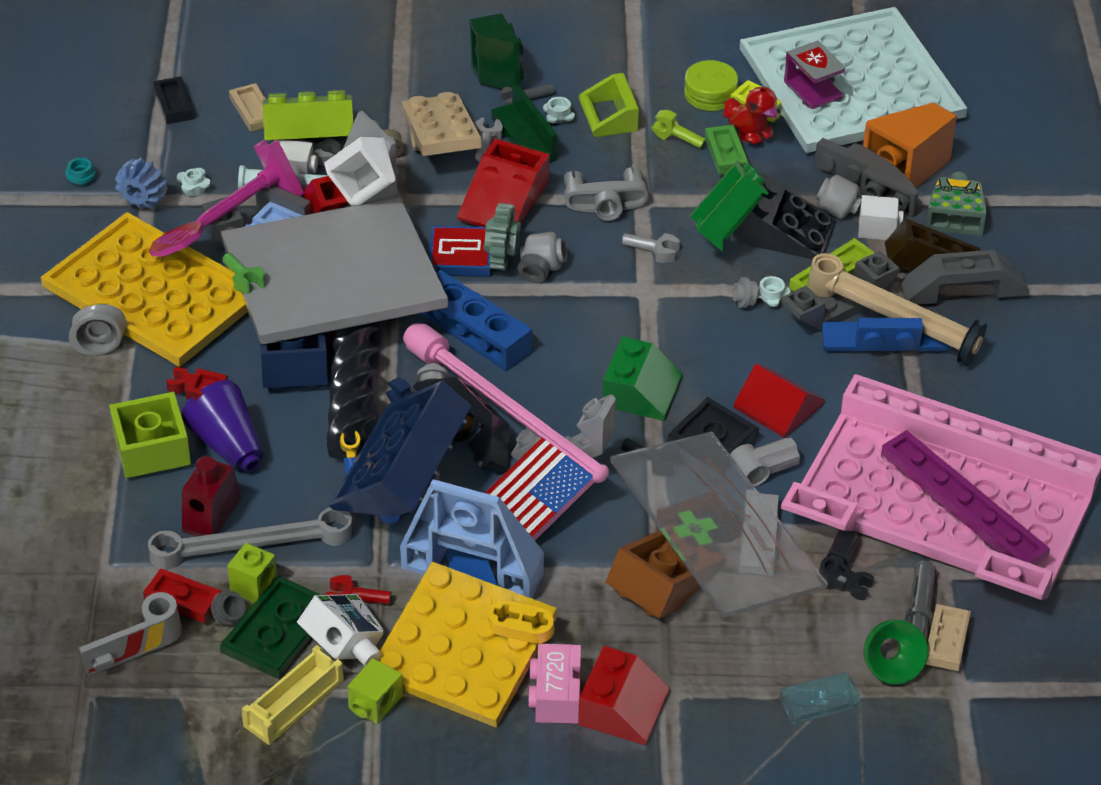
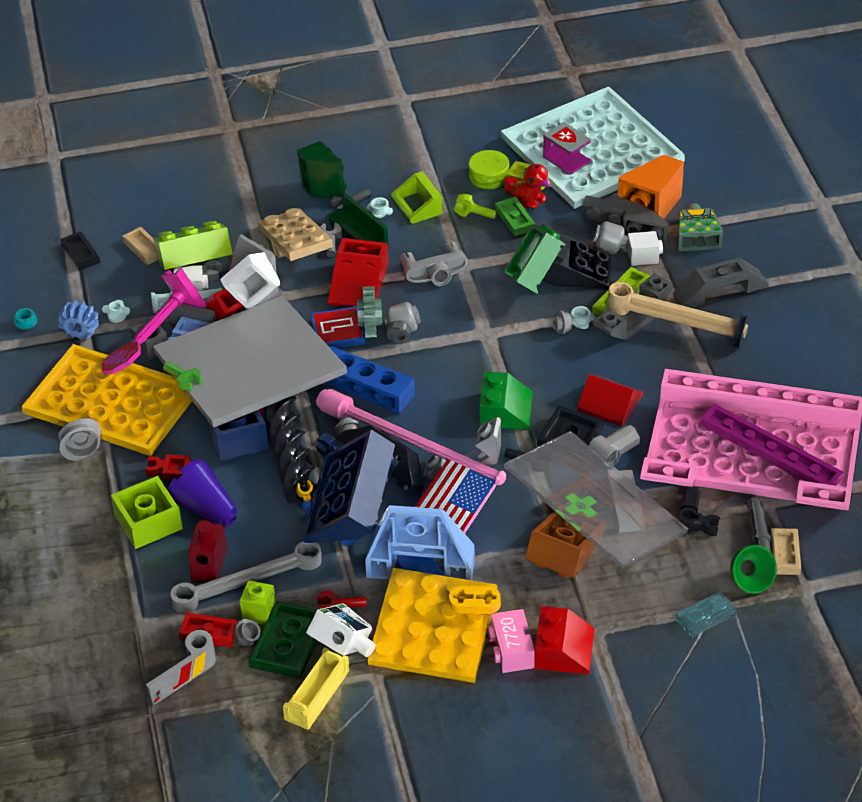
camera: 10 degrees left, 0 degrees up
lime brick [347,658,403,724] -> none
light grey bar [622,233,680,263] -> none
blue bracket [822,318,950,351] -> none
dark brown slope [884,218,981,272] -> none

